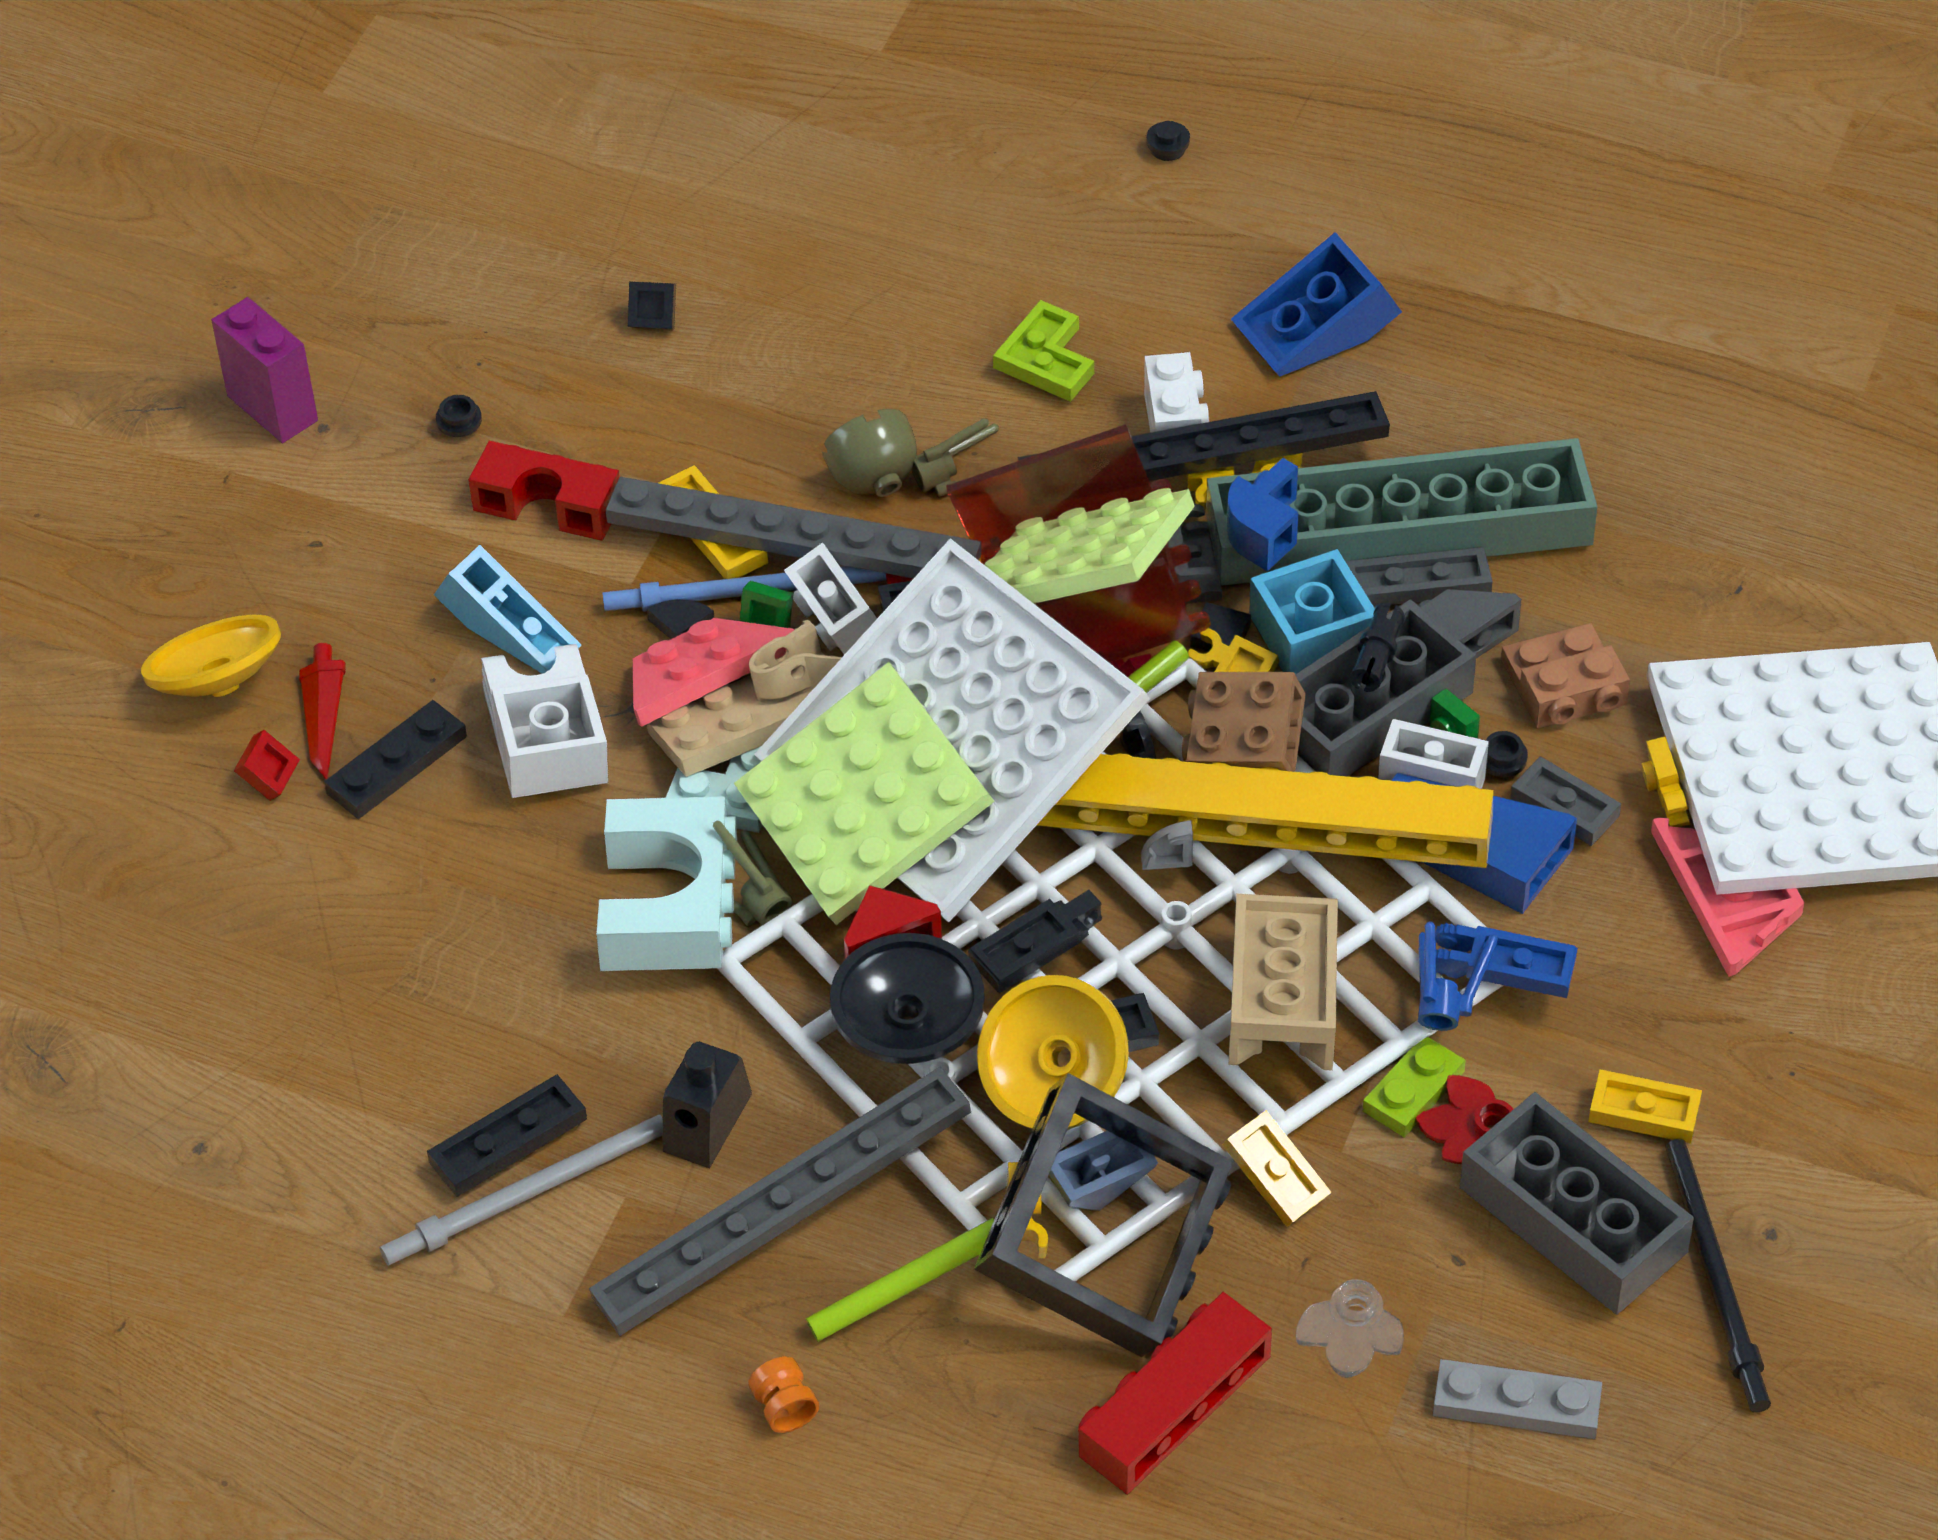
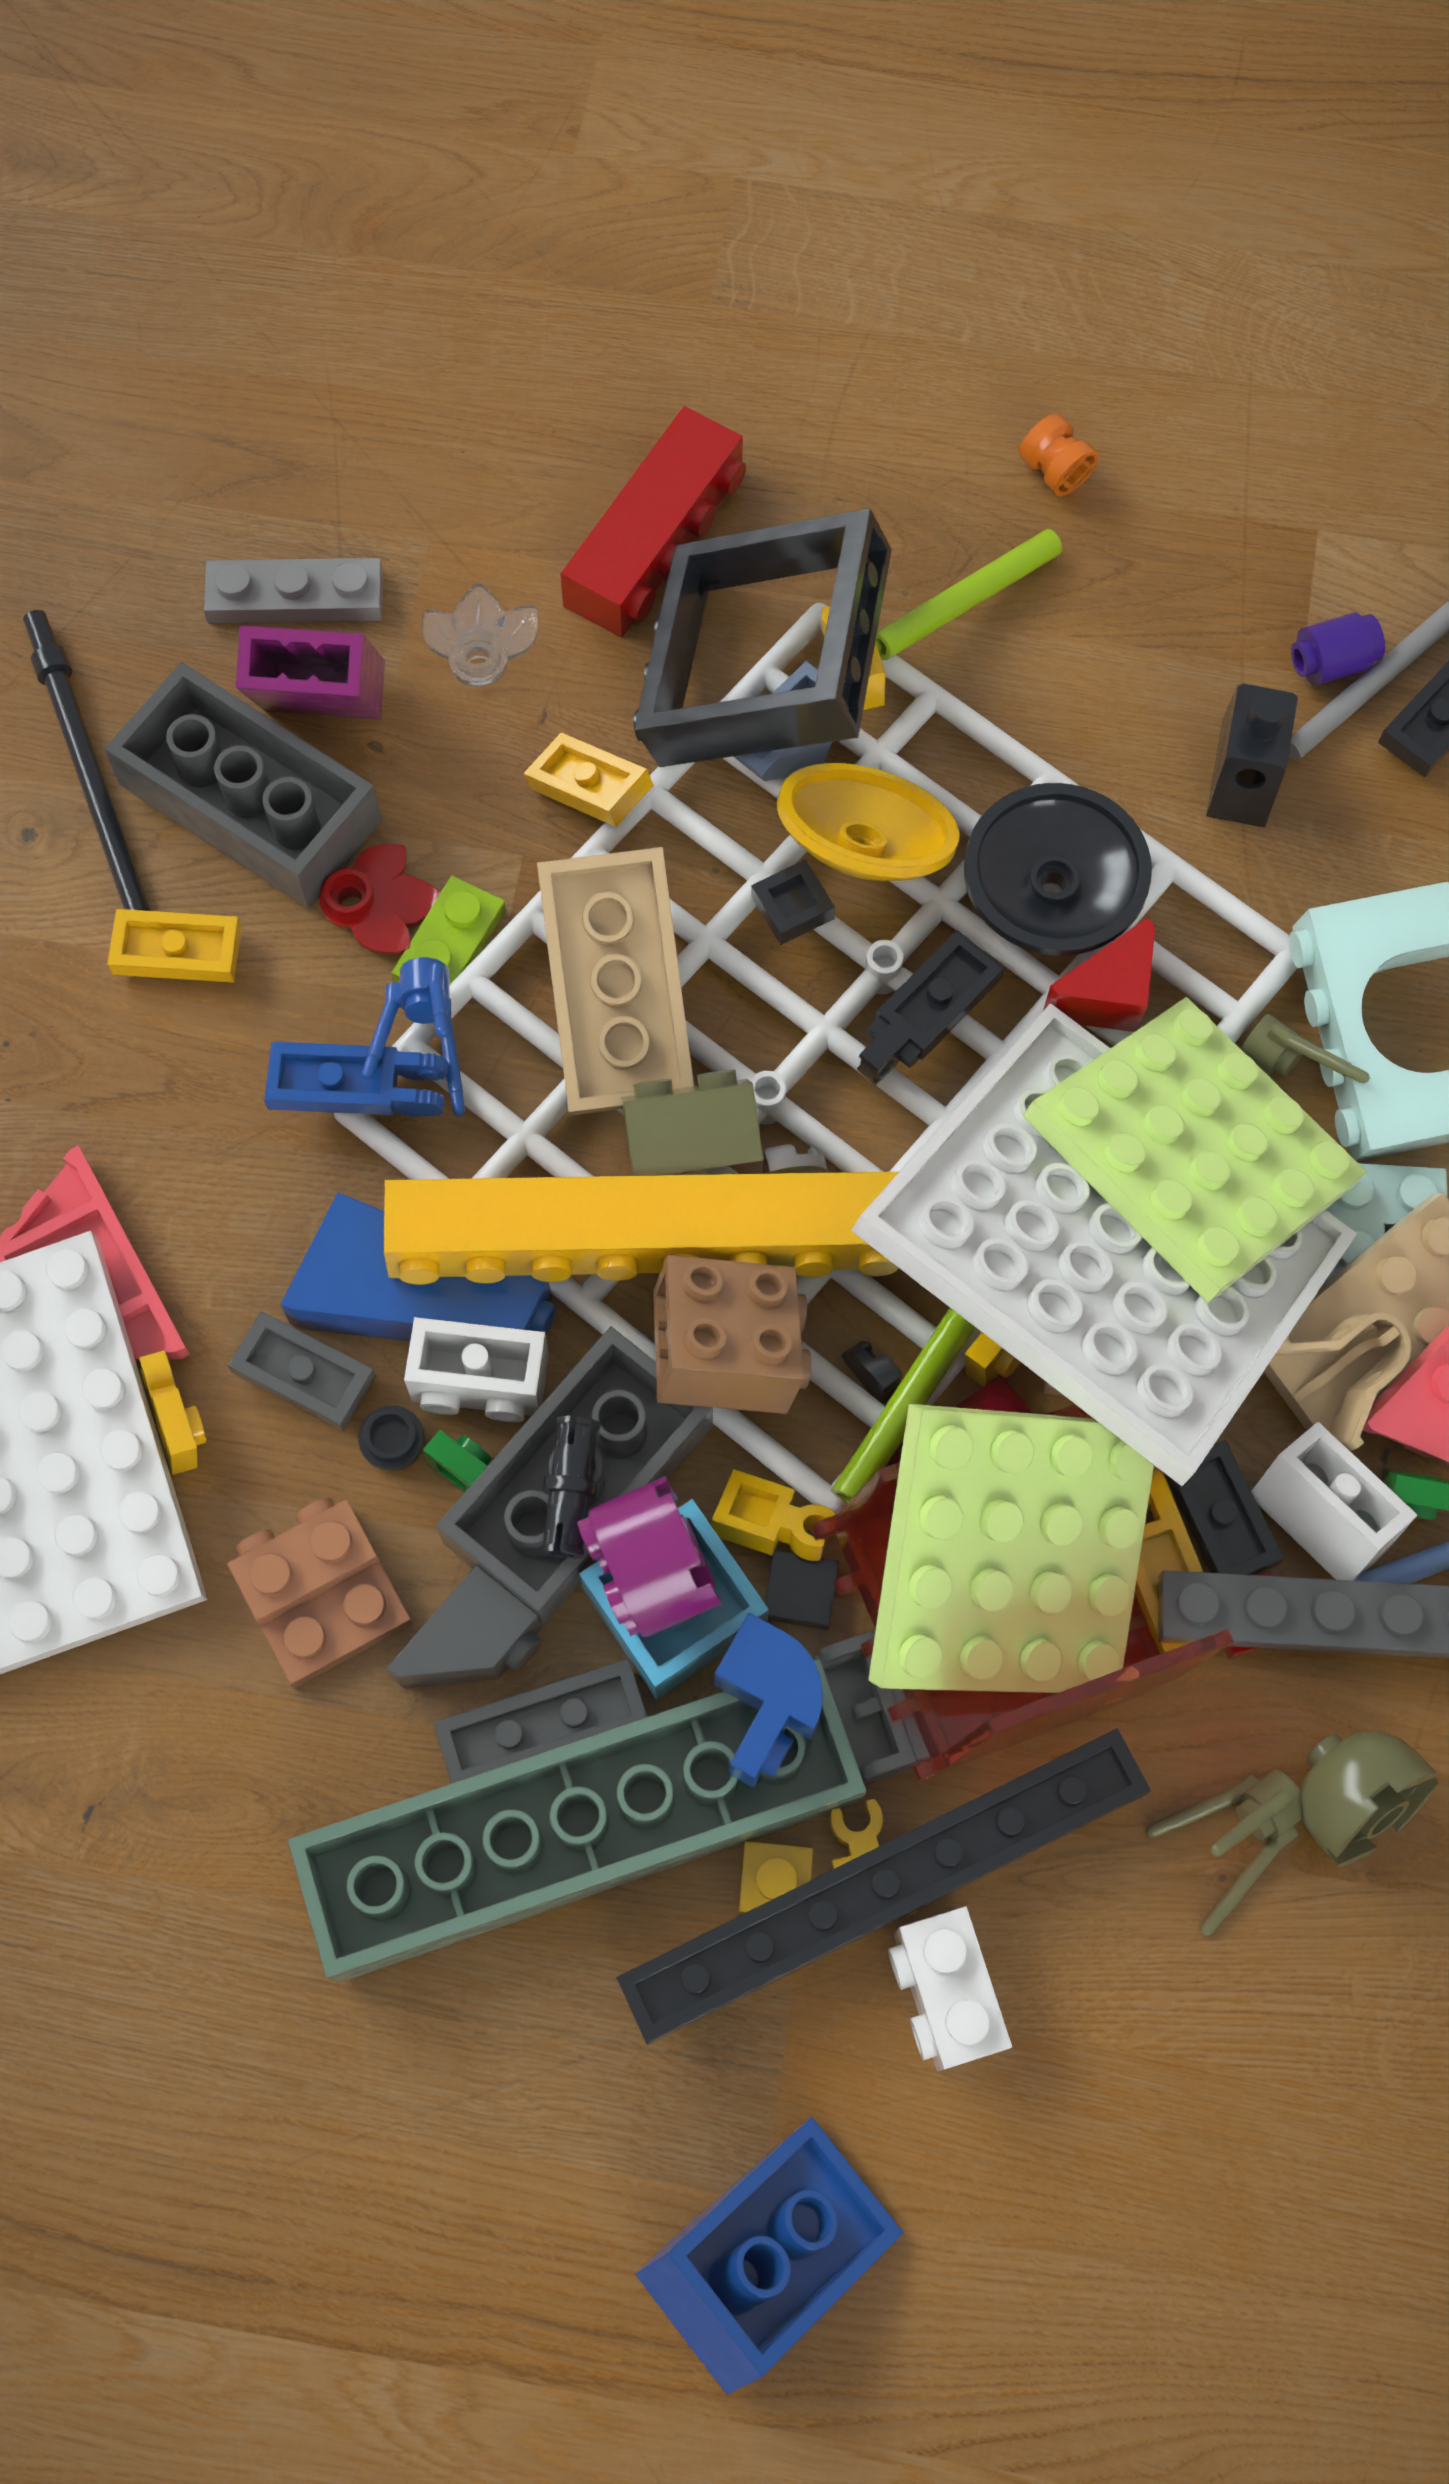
camera: 165 degrees right, 20 degrees up
dark grey plate [589,1066,971,1336] -> none
lime plate [993,300,1095,402] -> none
none -> magenta brick [236,625,385,719]
none -> magenta brick [577,1476,722,1638]
none -> olive brick [621,1070,763,1176]
none -> dark purple brick [1291,612,1385,685]

